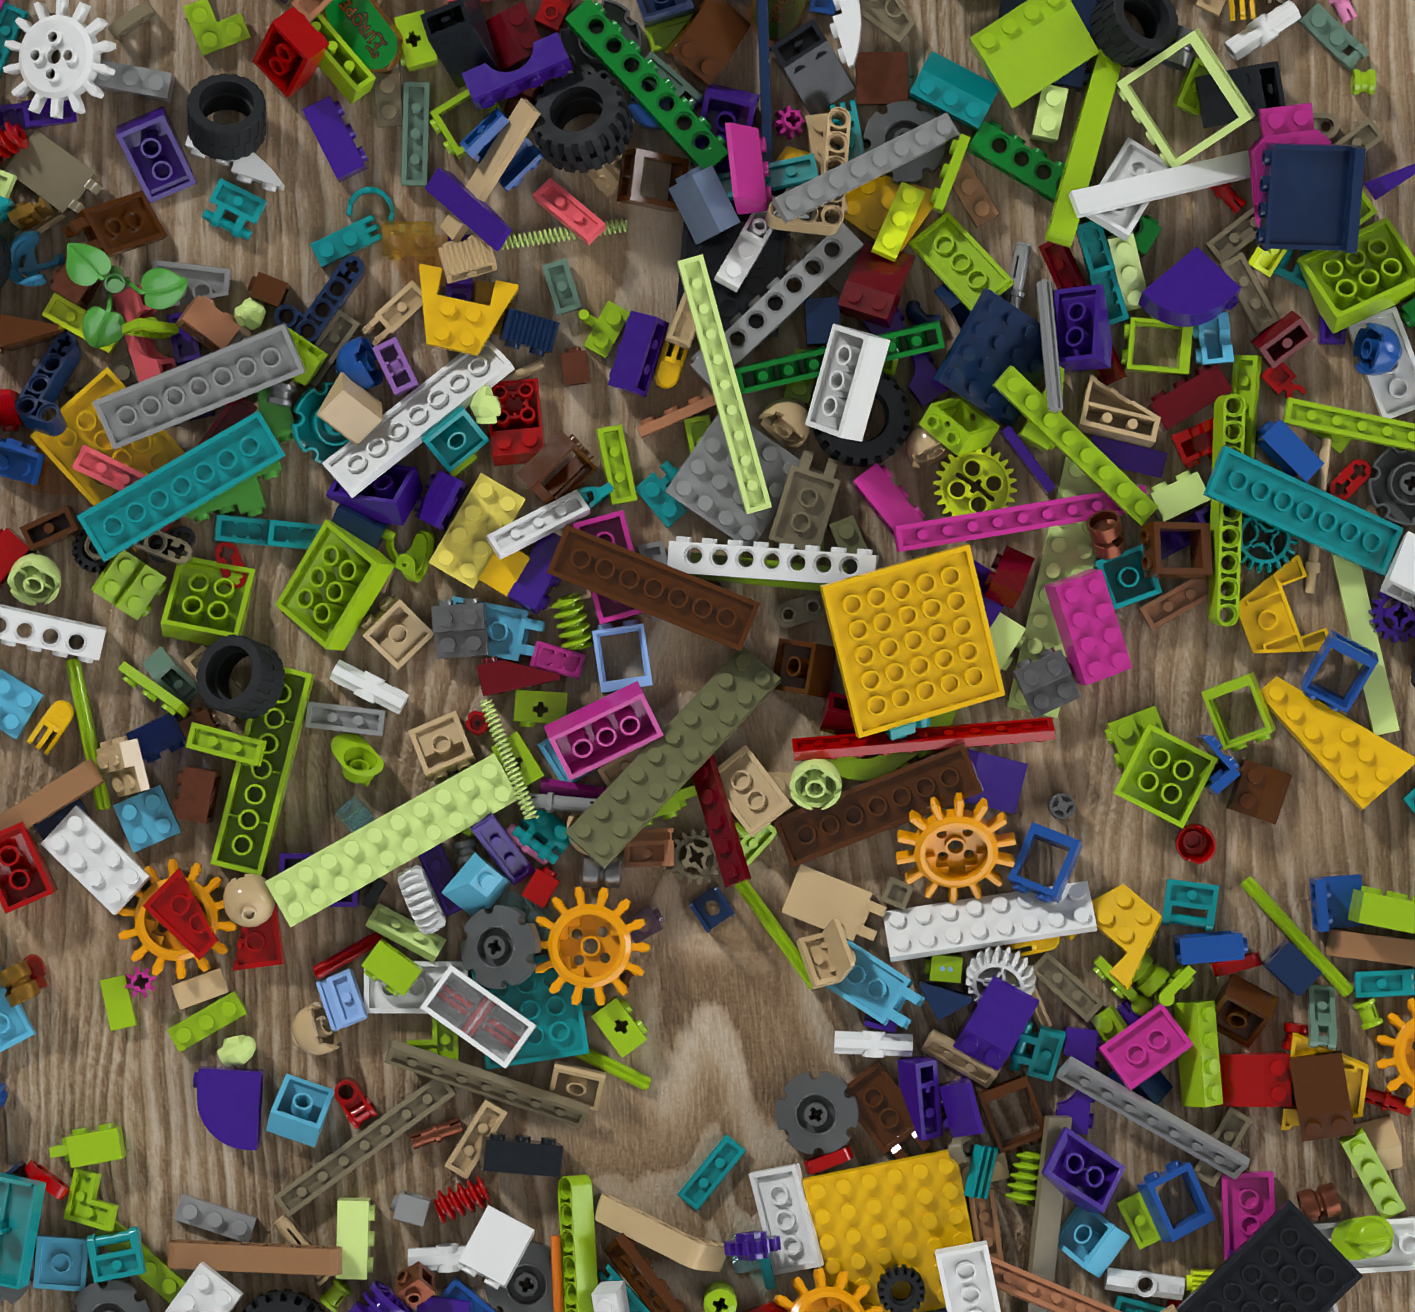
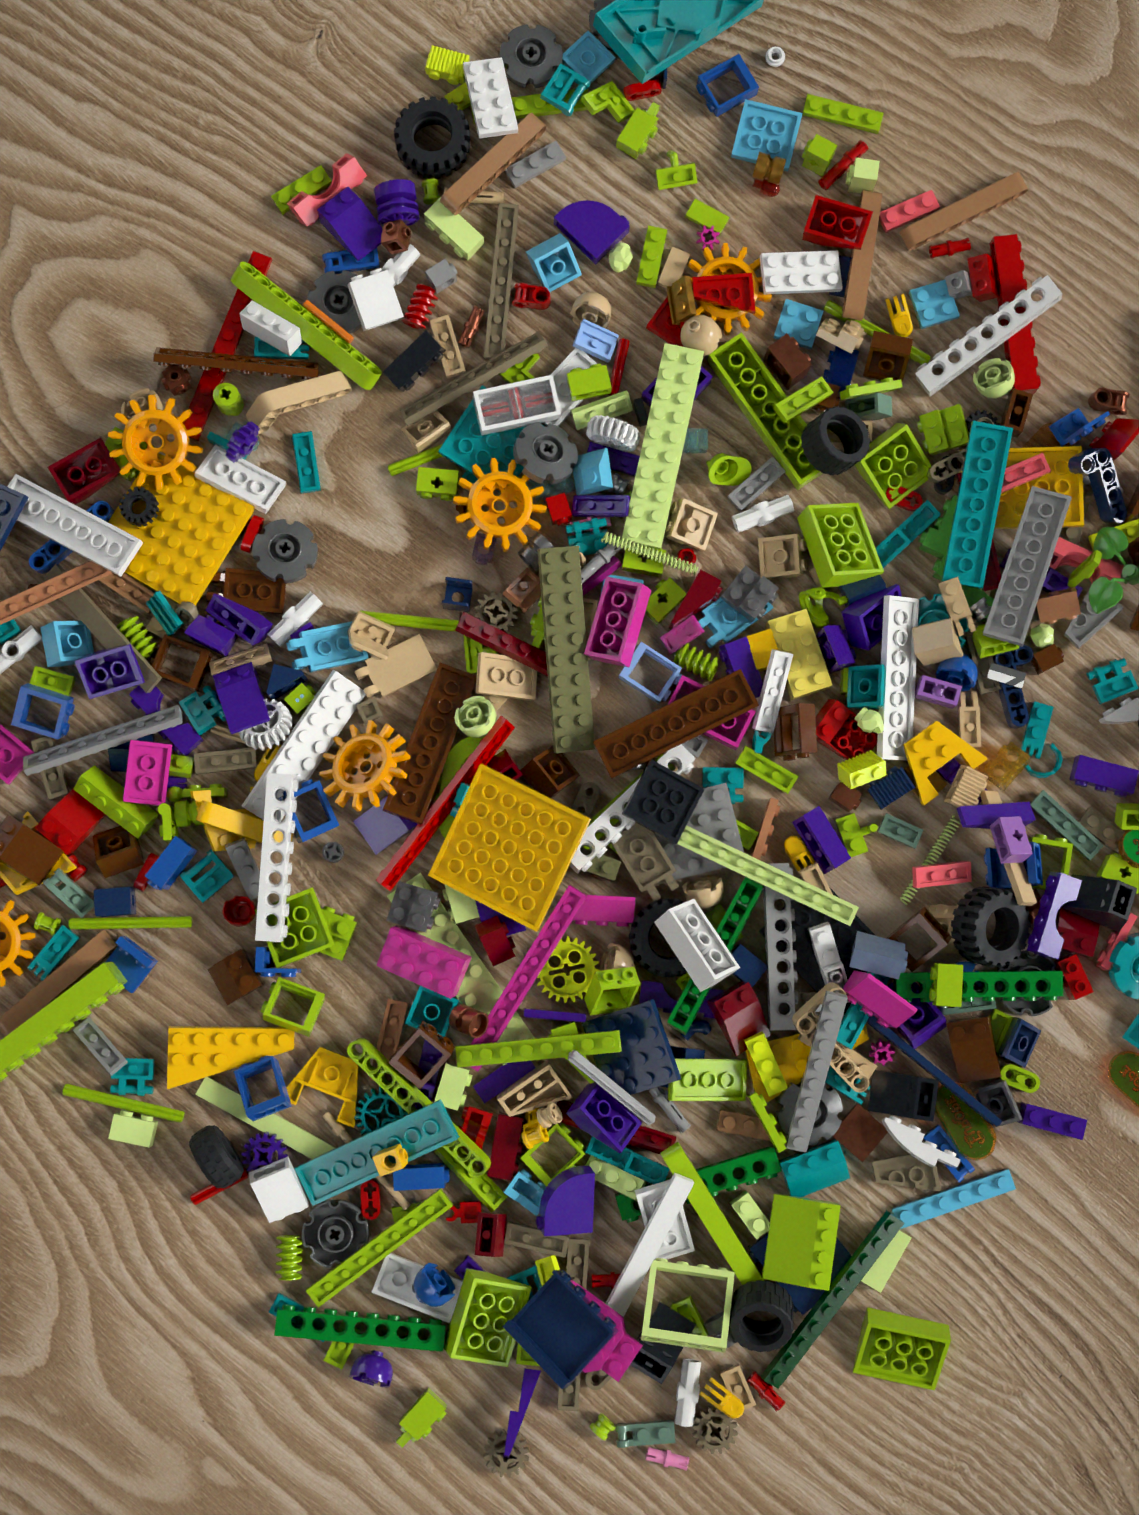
camera: 125 degrees right, 5 degrees down
none -> yellow beam [196,800,294,843]
none -> light grey plate [225,837,260,900]
none -> white brick [255,773,298,942]
none -> yellow brick [372,1143,408,1177]
none -> yellow connector [522,1108,549,1149]
none -> tan wheel [536,1103,562,1128]
none -> black plate [622,759,705,844]
none -> lime plate [655,150,698,190]
none -> pearl gold plate [666,276,697,326]
none -> neon yellow brick [837,750,887,790]
none -> reddish brown slope [863,331,913,382]
none -> lime brick [929,963,963,1007]
none -> tan hinge [938,577,976,636]
none -> sticker [987,663,1026,688]
none -> medium lavender brick [990,816,1033,864]

